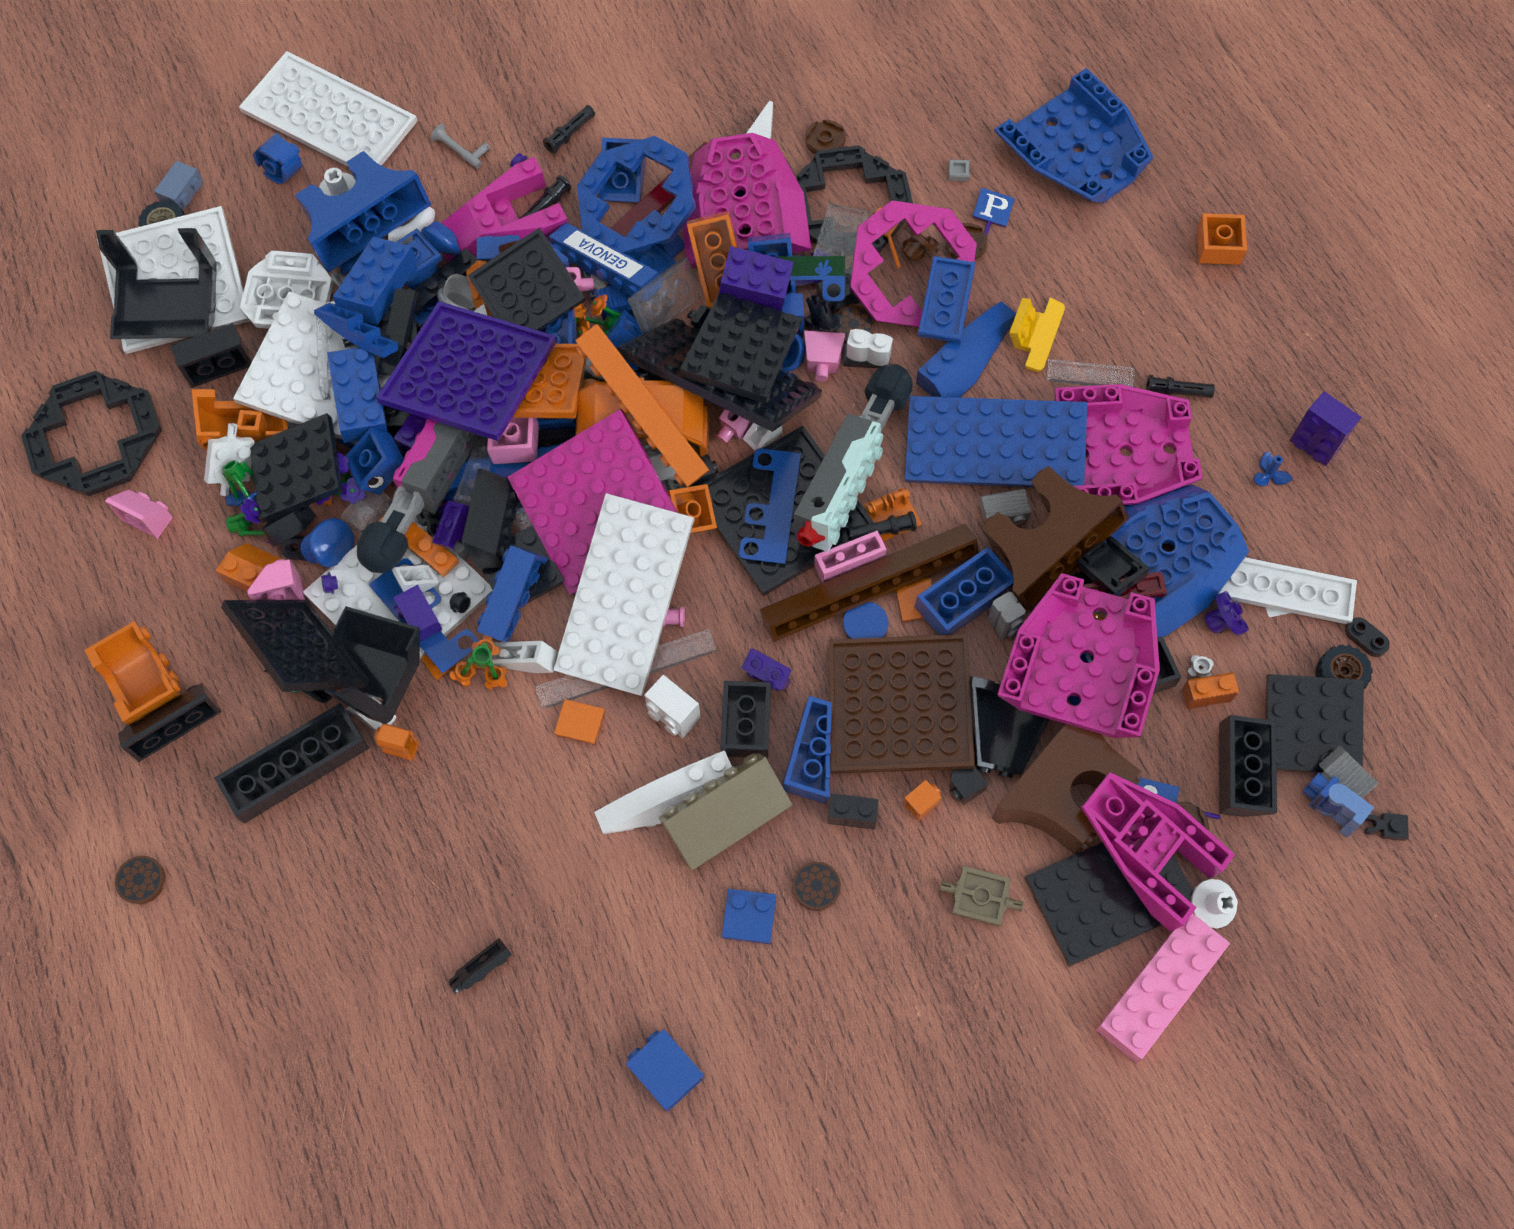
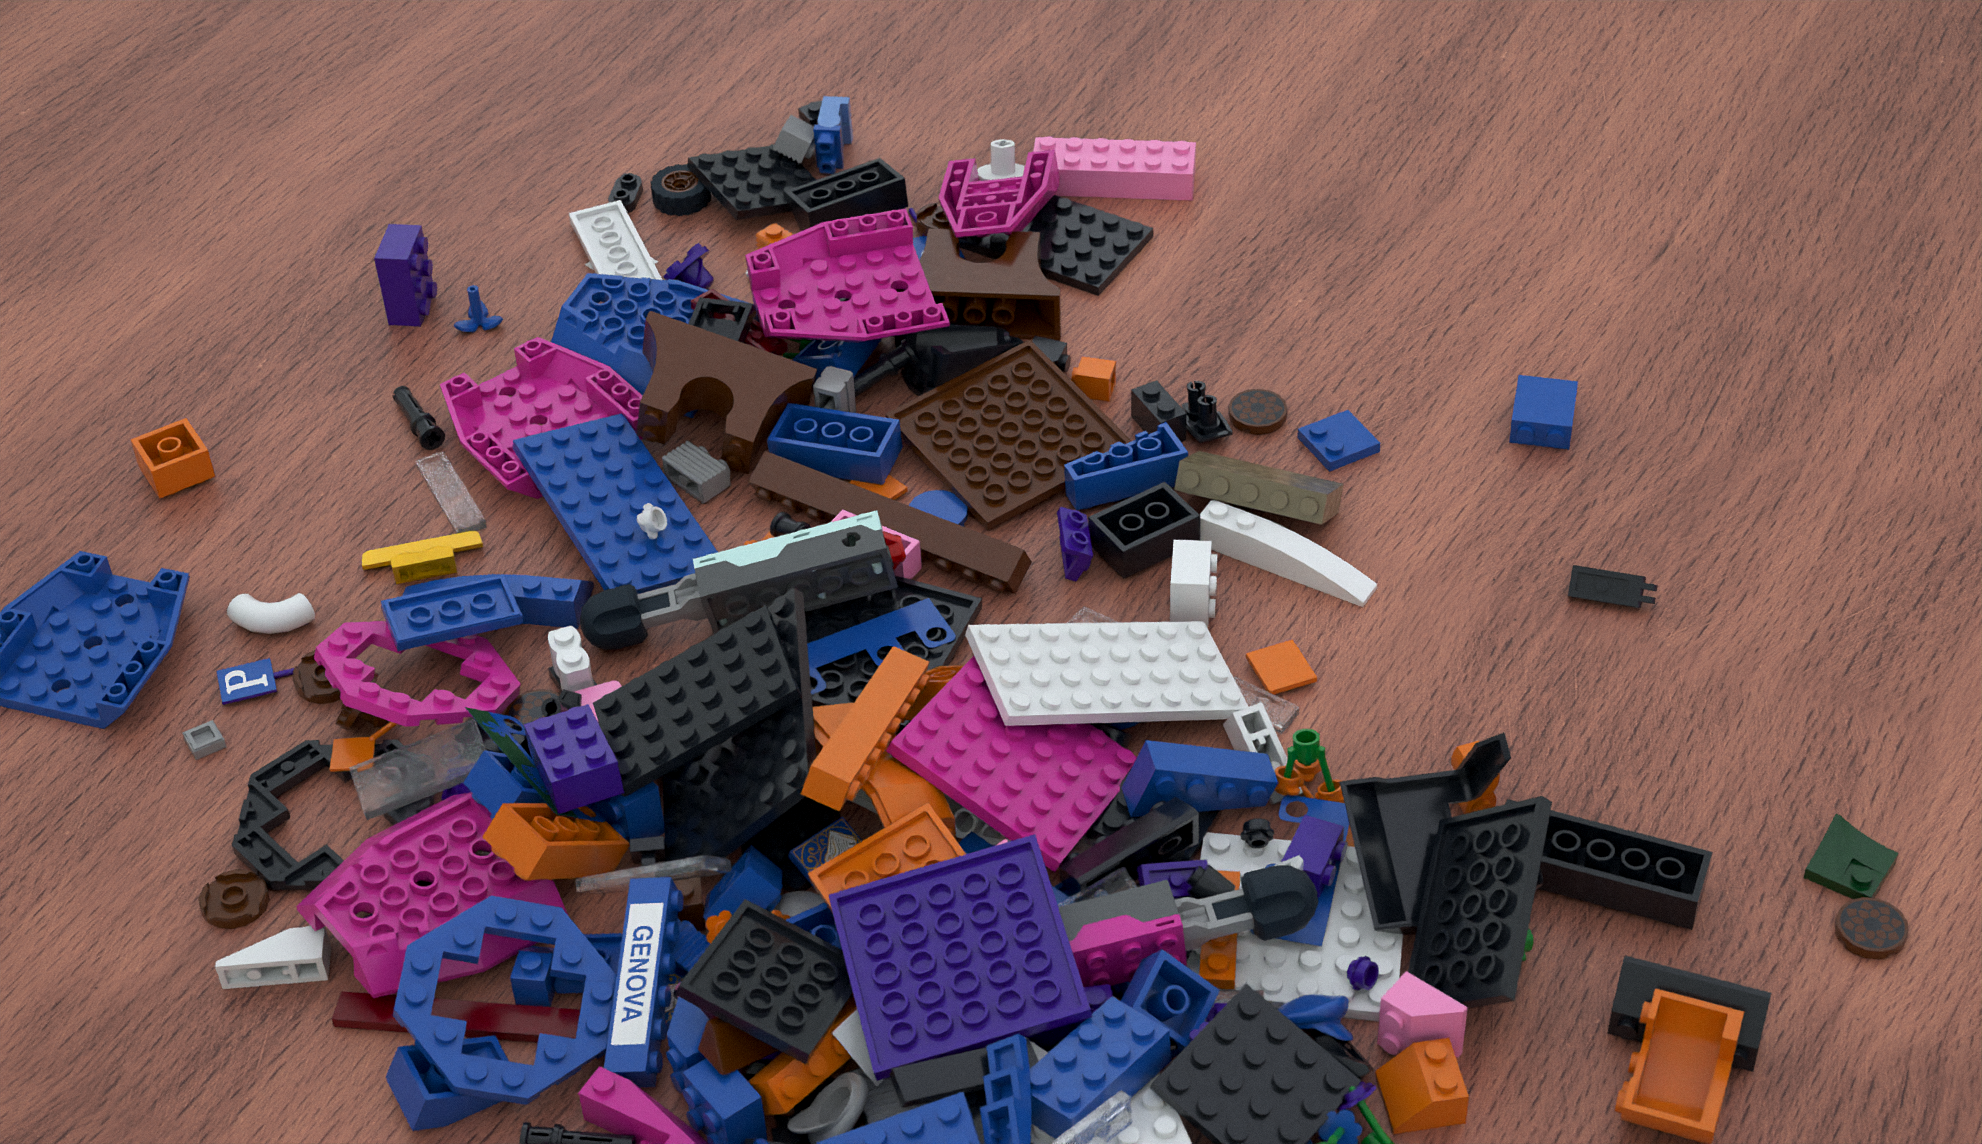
camera: 125 degrees left, 25 degrees down
dark tan plate [940,866,1023,927] -> none
none -> white cylinder [227,593,315,634]
none -> white plate [637,503,667,540]
none -> black connector [1182,381,1233,443]
none -> black brick [1186,865,1235,899]
none -> dark green plate [1803,814,1899,899]

